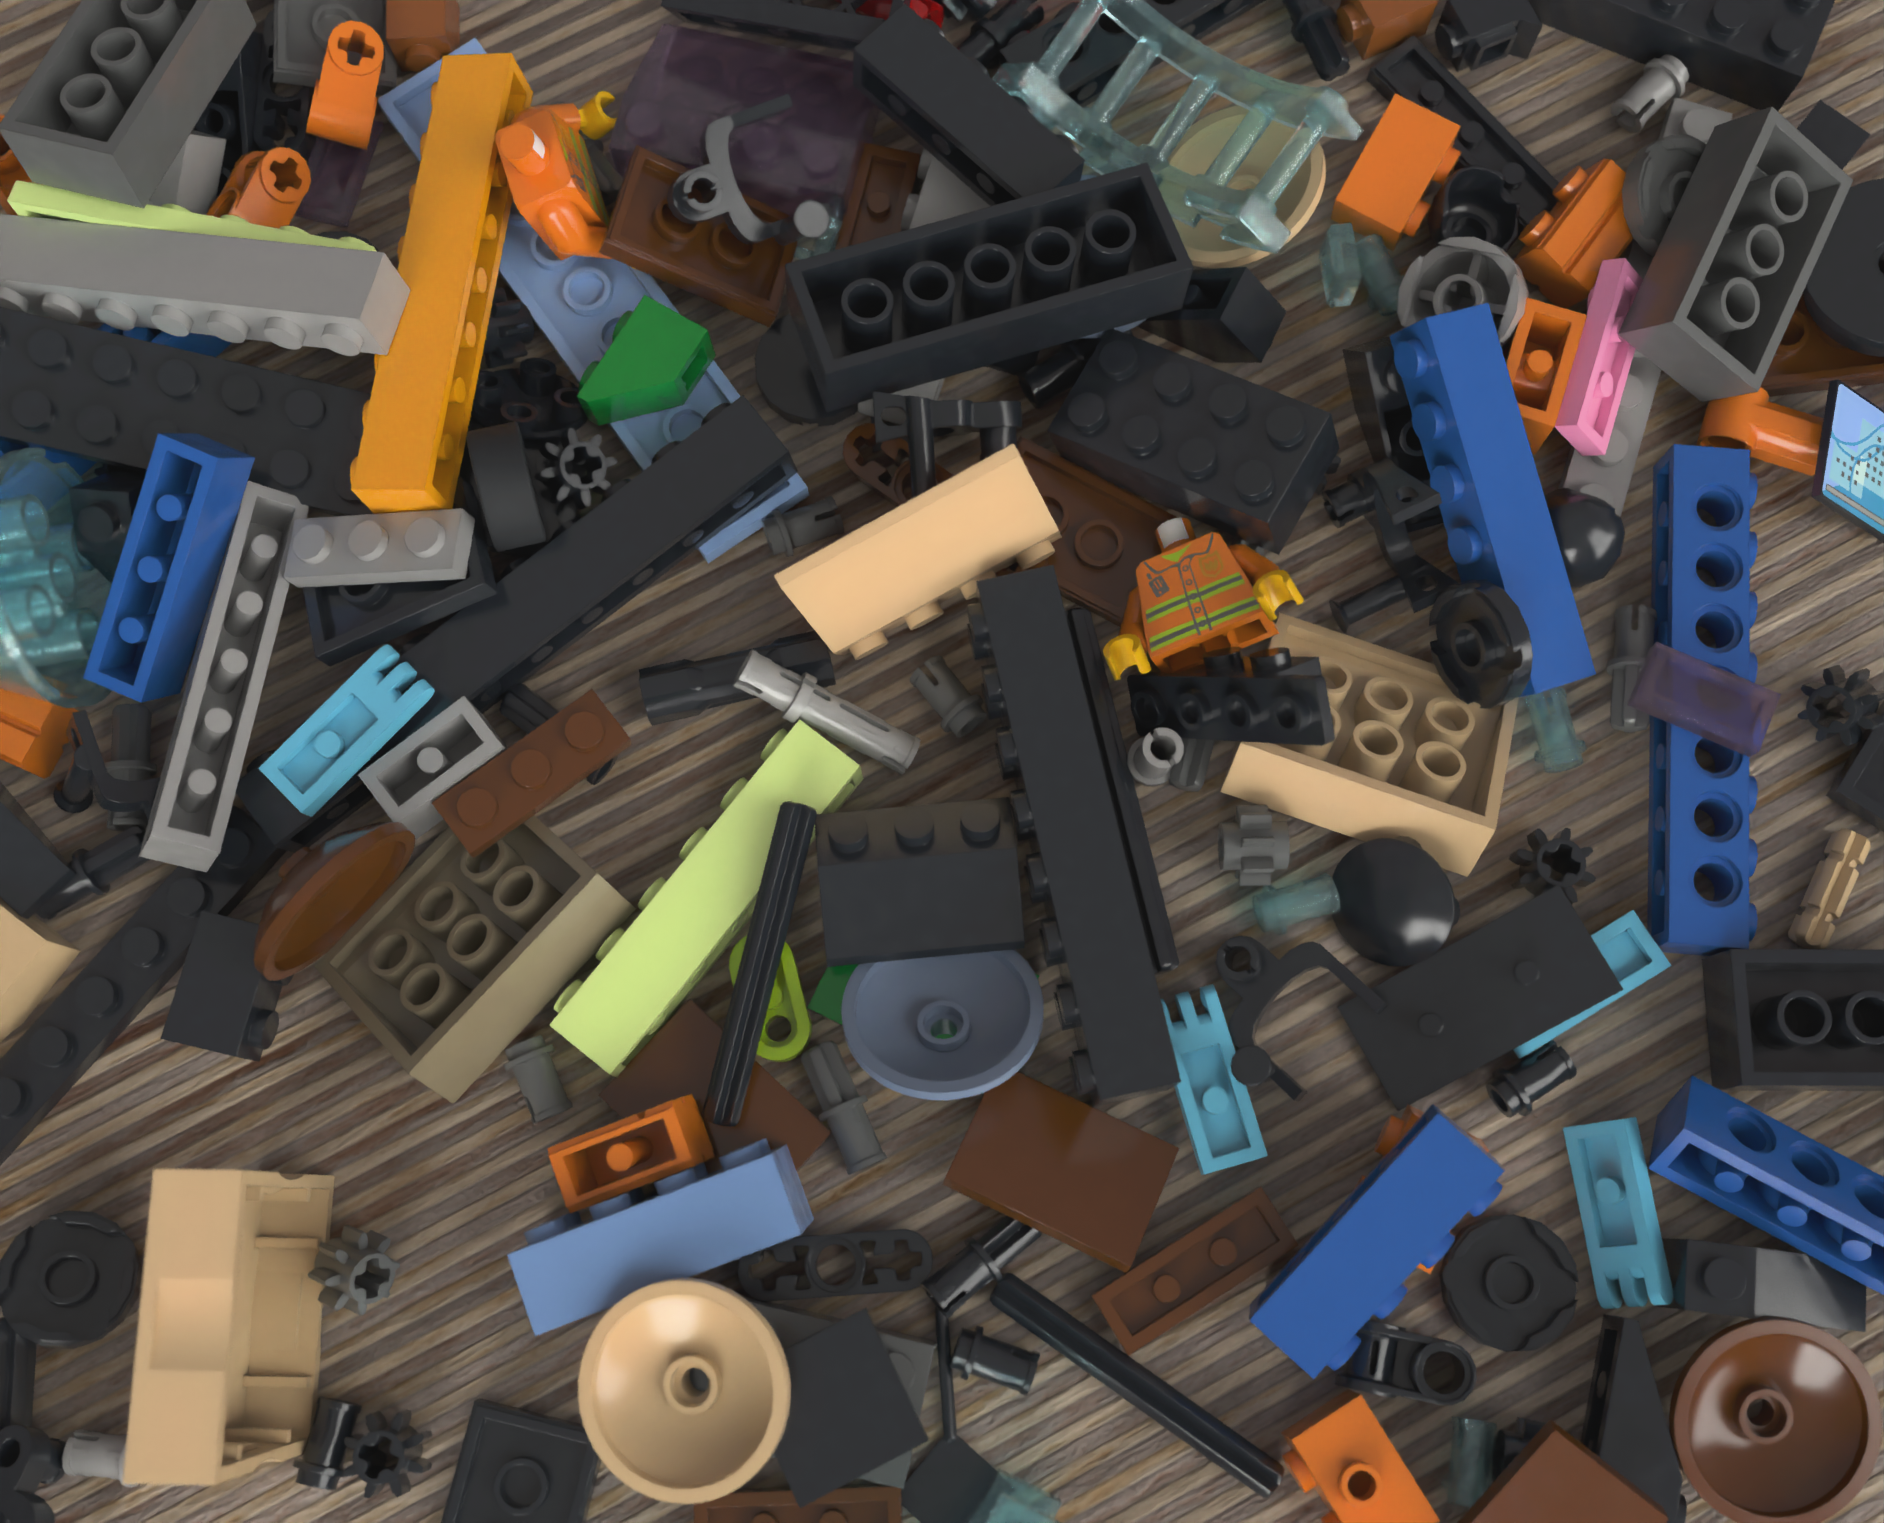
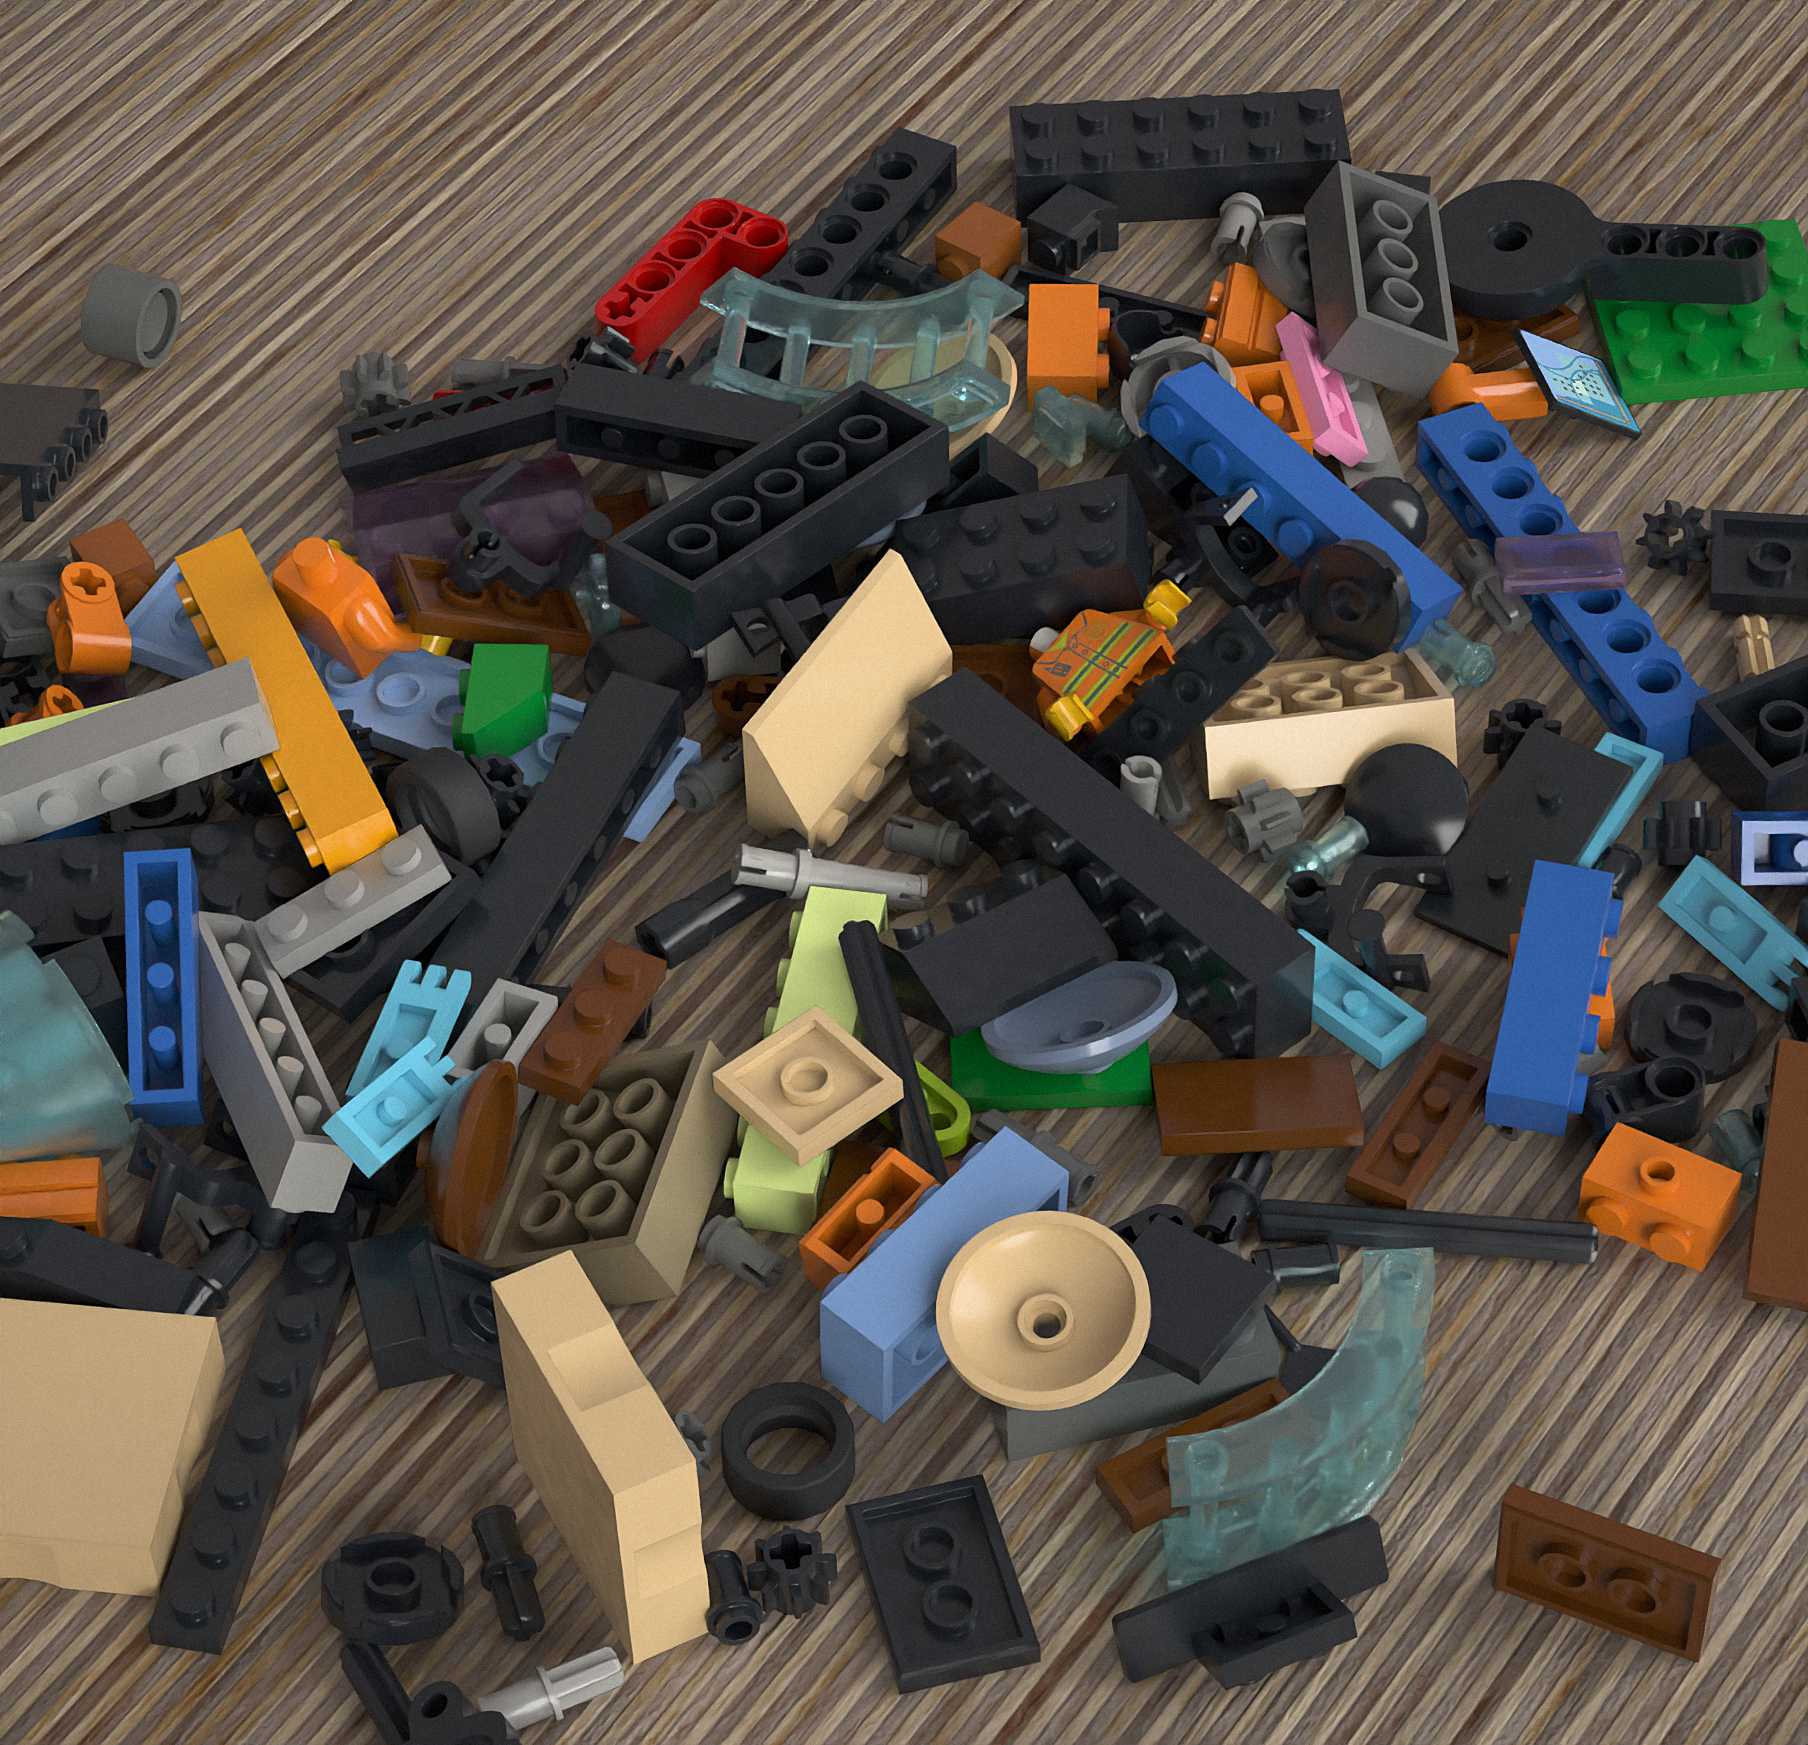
camera: 30 degrees left, 30 degrees down
none -> medium azure hinge [321,1035,468,1178]
none -> black tile [408,1240,509,1390]
none -> tan plate [712,1005,904,1168]
none -> black tyre [721,1382,856,1521]
none -> black gear [1643,801,1722,868]

